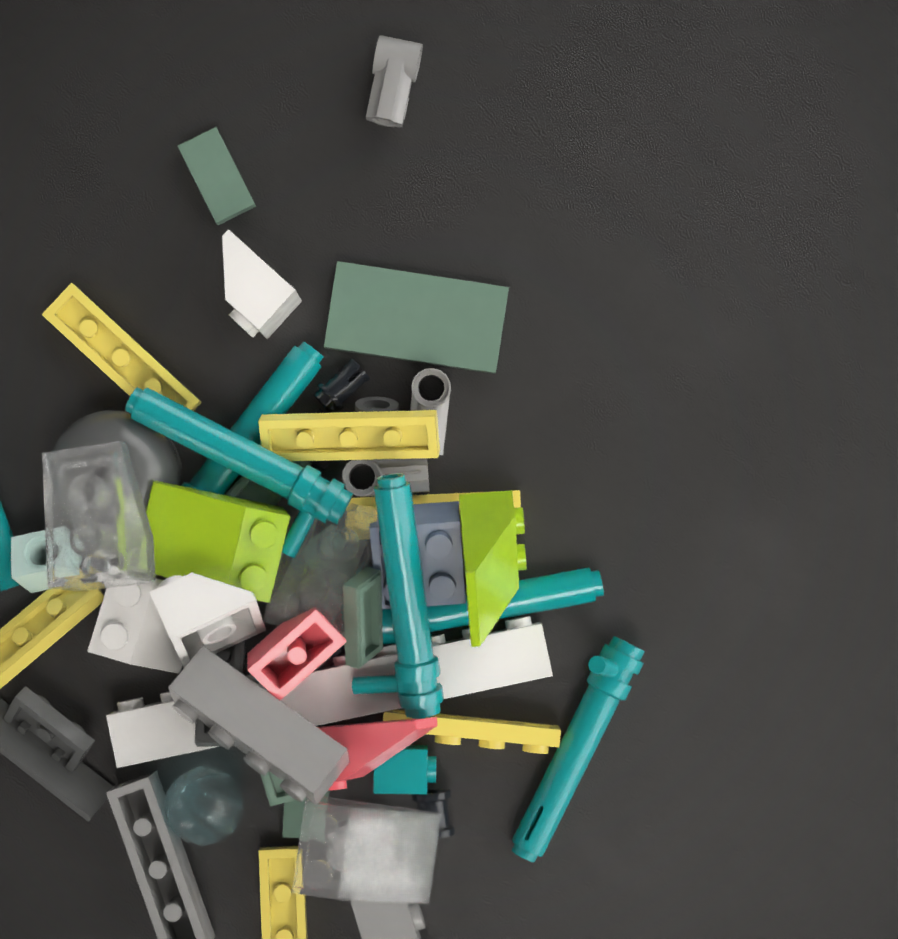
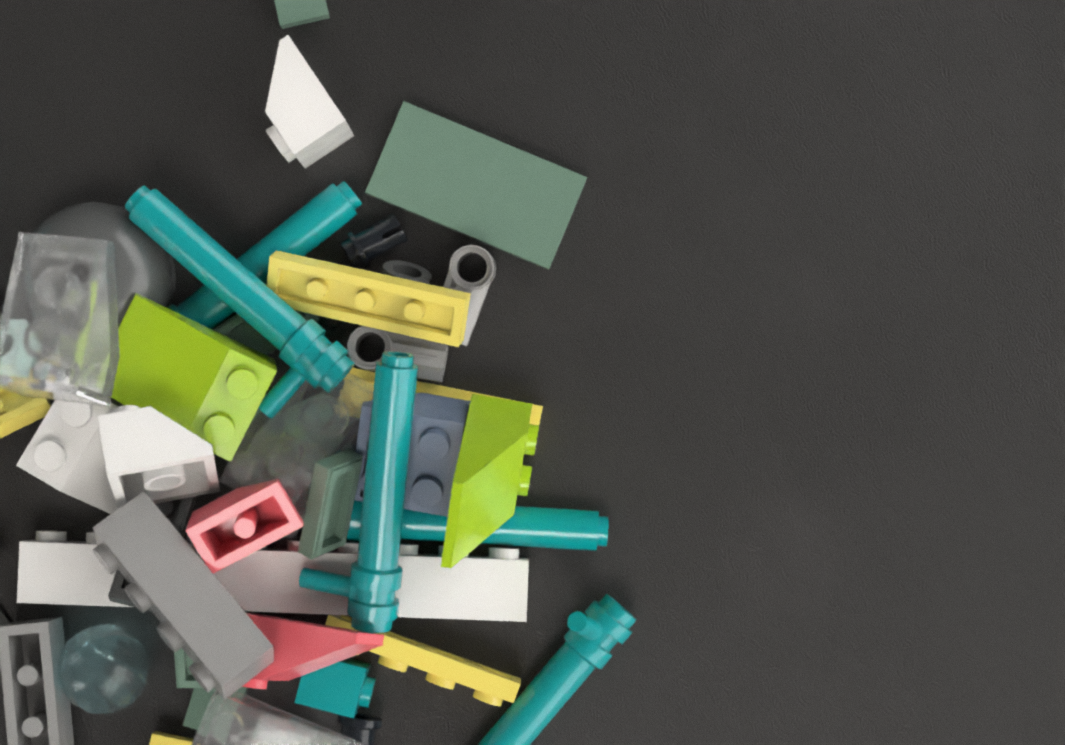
camera: 15 degrees right, 0 degrees up
light yellow plate [42,283,202,411] -> none

